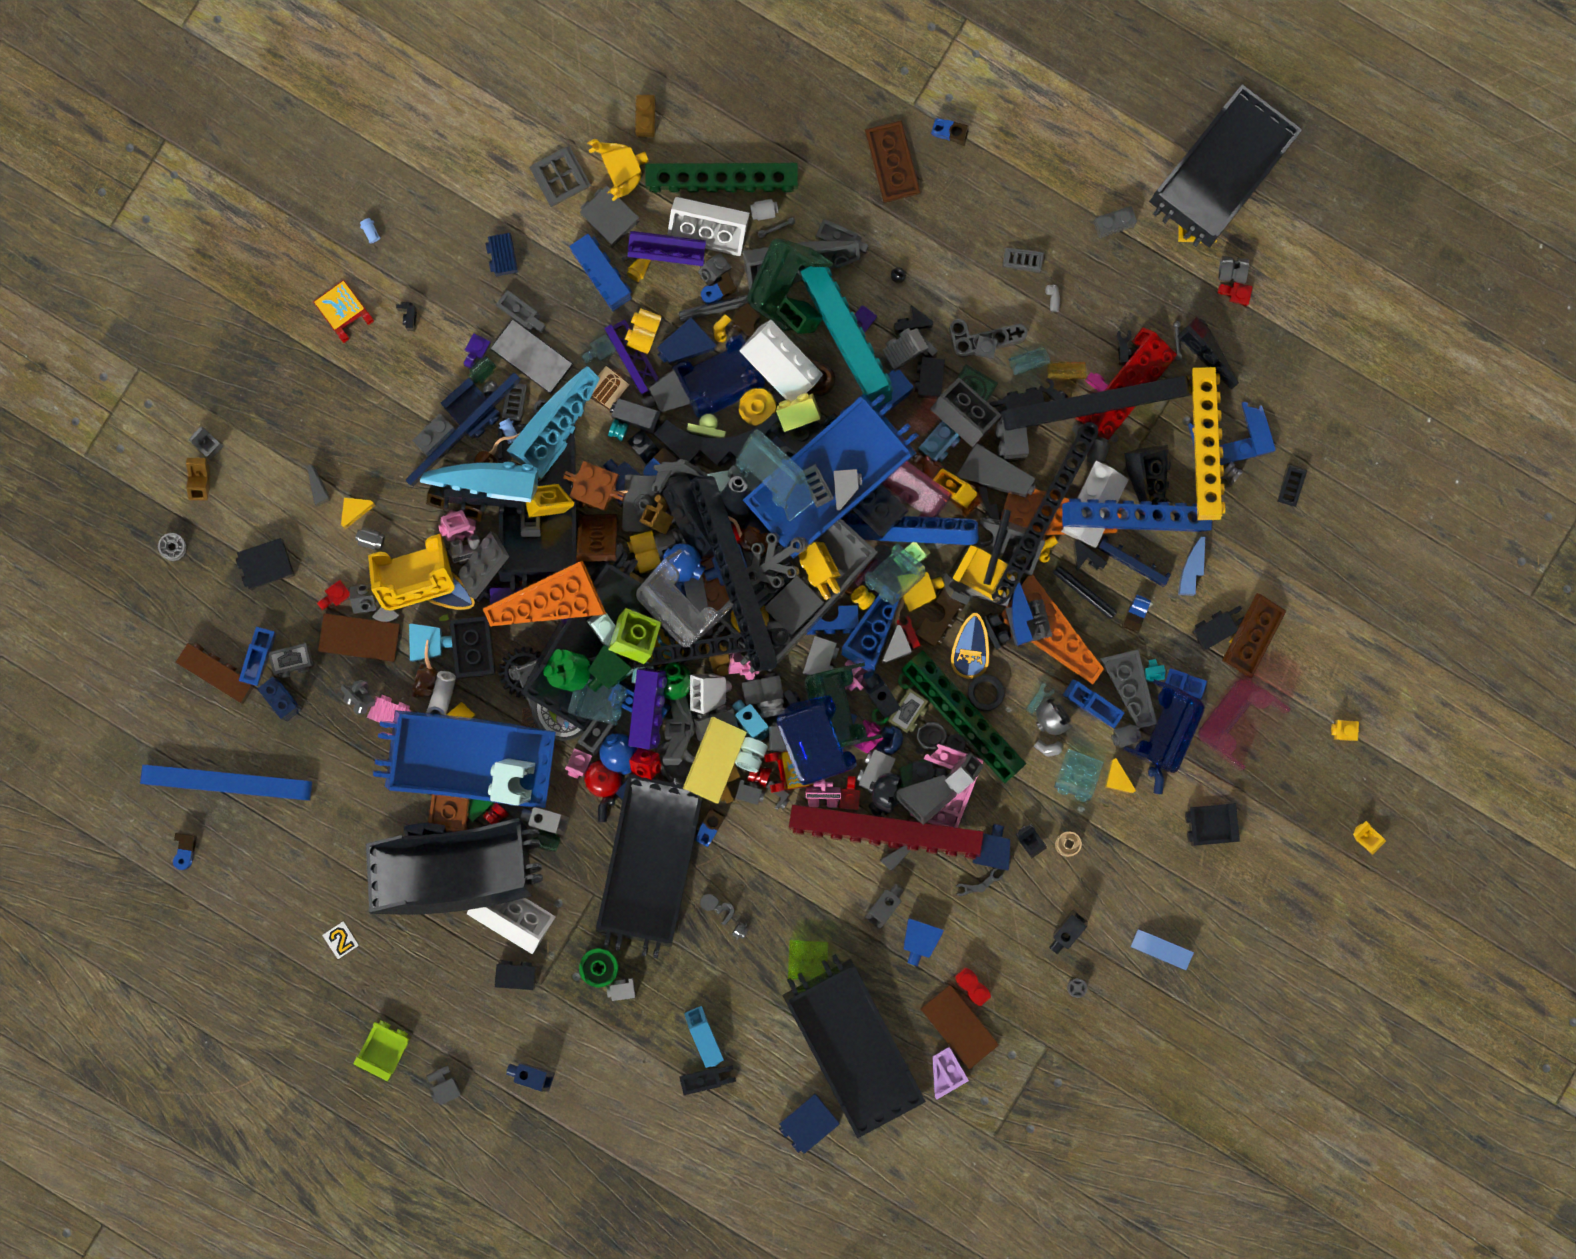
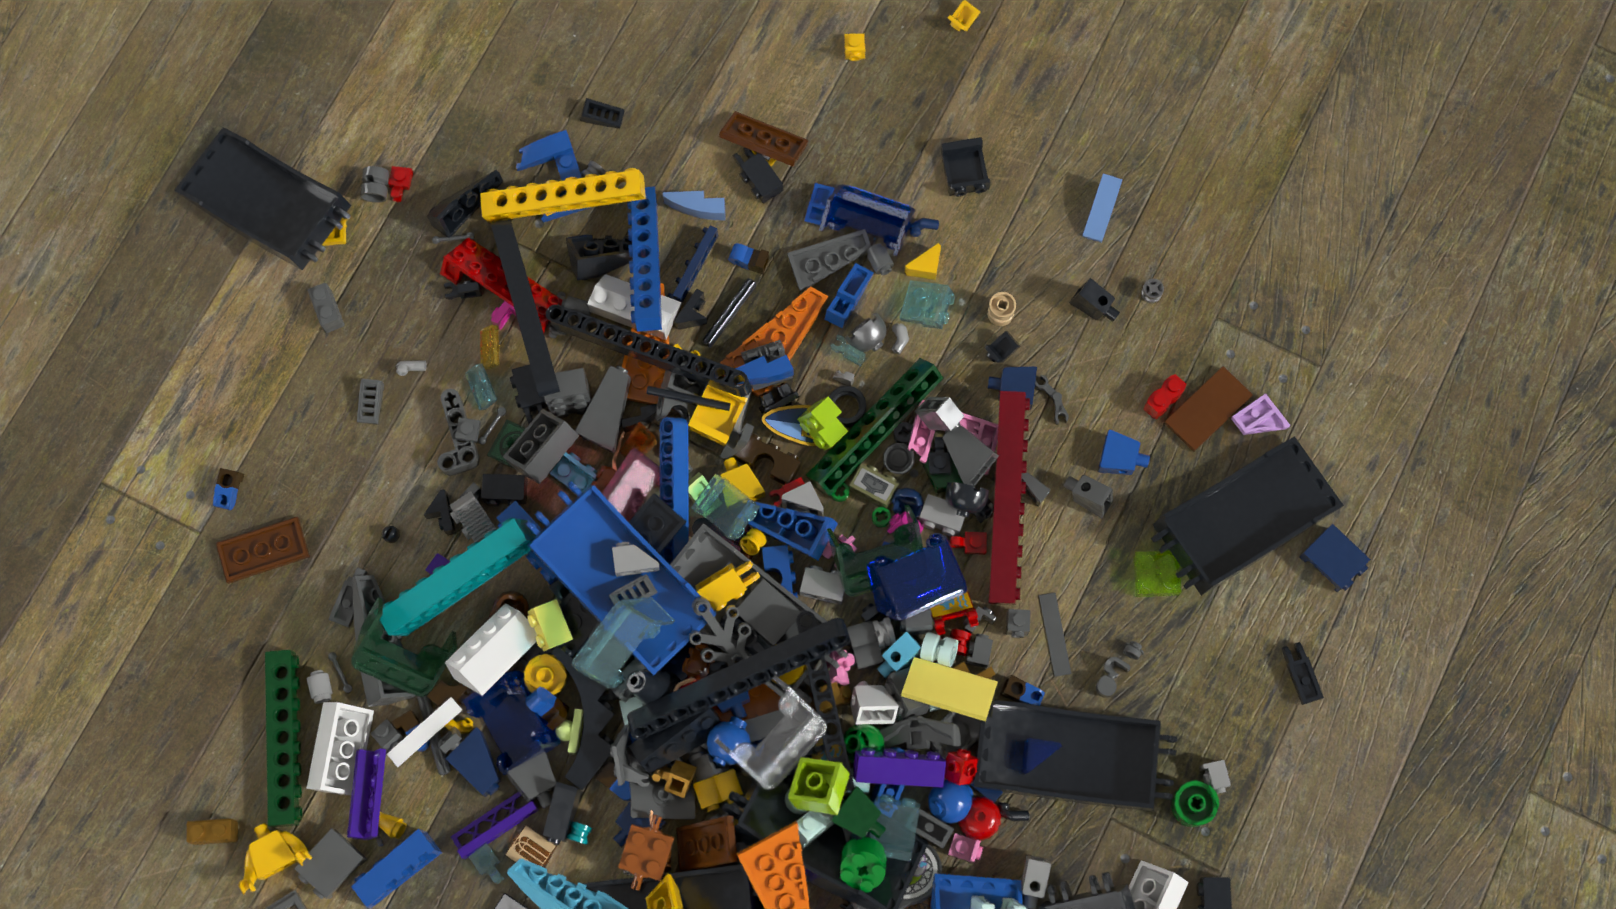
camera: 90 degrees left, 10 degrees down
dark blue torso [506,1063,555,1092] -> none
clear green brick [532,829,561,852] -> none
yellow brick [625,308,662,354] -> none
black bracket [627,429,659,464] -> none
dark azure slope [684,1006,724,1068] -> none
dark green torso [776,297,822,334] -> none
bright pink hips [806,776,841,808] -> none
black torso [861,671,901,719] -> none
yellow brick [931,468,977,508] -> none
black plate [1039,378,1069,401] -> none
teal tile [1145,659,1166,683] -> none
clear pink windscreen [1198,679,1291,771] -> none
none -> white sticker [387,697,462,767]
none -> dark grey plate [438,726,461,753]
none -> dark grey hinge [478,407,506,445]
none -> leg [526,687,569,731]
none -> lime brick [797,396,848,450]
none -> light grey tile [832,370,854,386]
none -> dark grey brick [1006,609,1030,638]
none -> clear blue slope [1022,738,1062,775]
none -> dark grey sticker [1039,593,1071,677]

